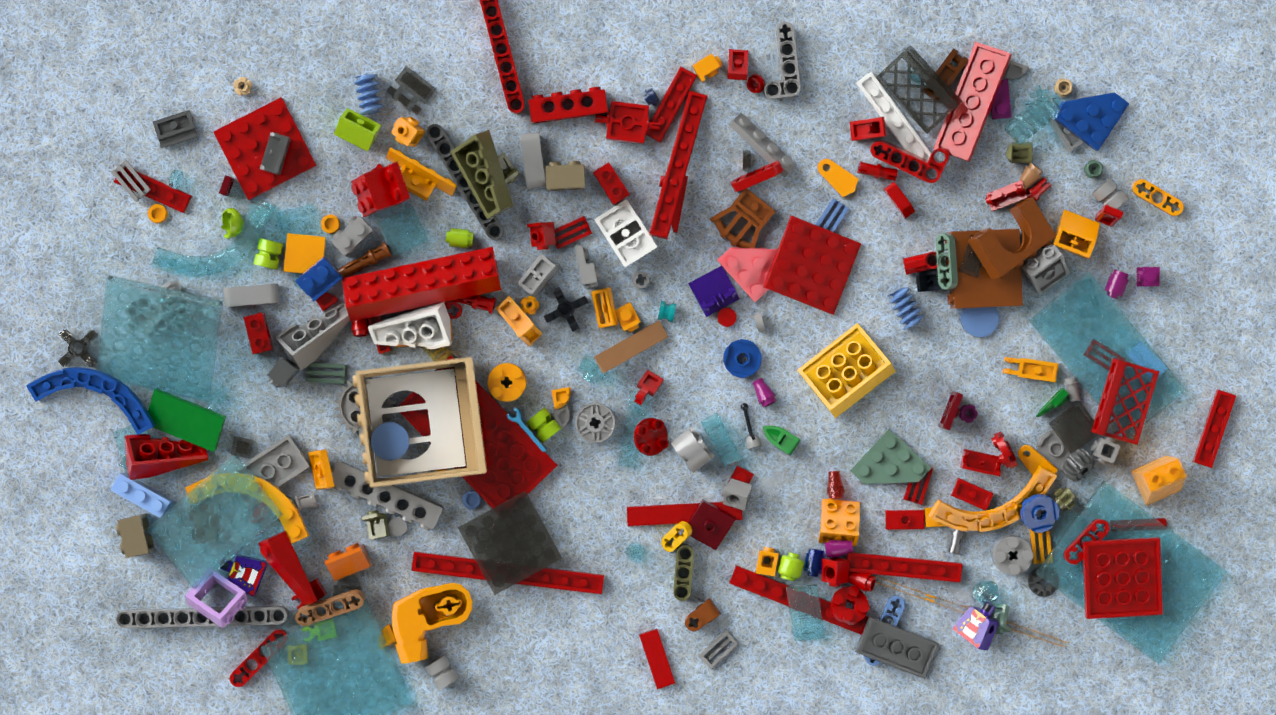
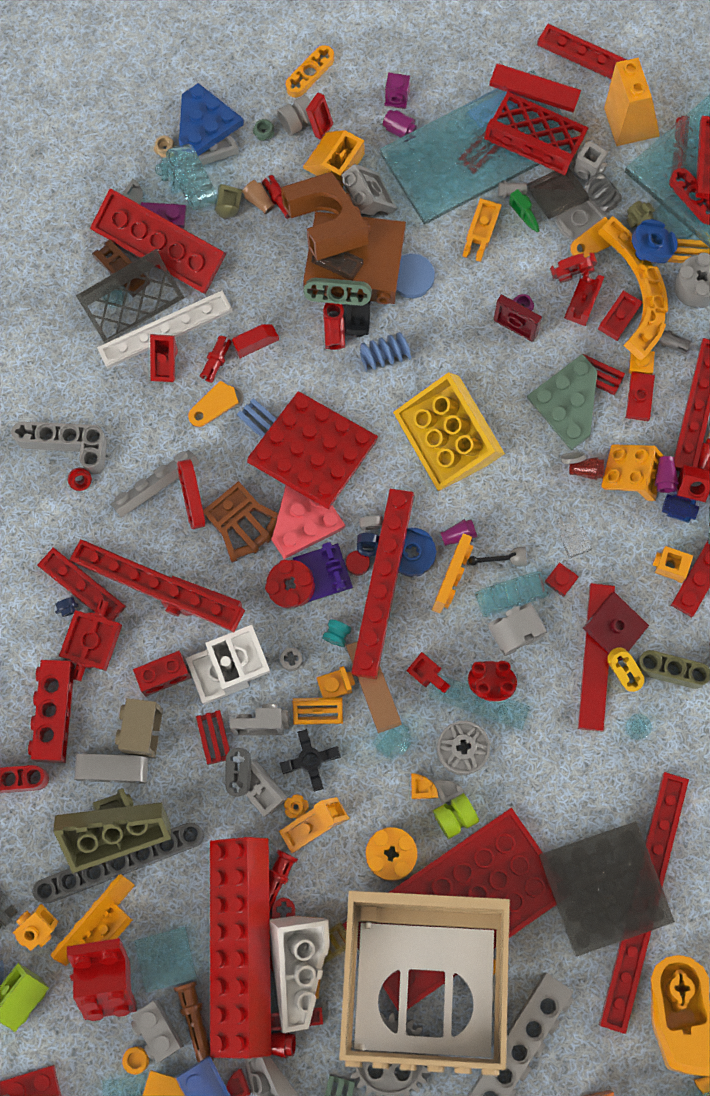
camera: 75 degrees left, 15 degrees down
bracket [361,510,390,540] -> none
medium blue tile [370,422,409,461] -> none
light grey tile [388,517,408,536] -> none
lime brick [445,228,474,249] -> none
medium blue tile [462,490,482,509] -> none
dark azure flag [507,407,547,452] -> none
red brick [527,222,556,250] -> none
light orange brick [692,54,723,83] -> none
light grey brick [721,478,753,511] -> none
red slope [727,49,748,80] -> none
clear smoke tile [742,150,751,171] -> none
green plate [763,425,801,456] -> none
lime head [777,552,805,582] -> none
red beam [870,140,950,183] -> none
hinge [985,180,1028,212] -> none
none -> dark grey beam [225,748,251,797]
none -> red plate [265,559,315,609]
none -> red plate [351,489,414,680]
none -> dark blue tile [357,532,380,557]
none -> light orange plate [431,533,474,613]
none -> red tile [489,63,581,113]
none -> light grey piece [561,452,585,464]

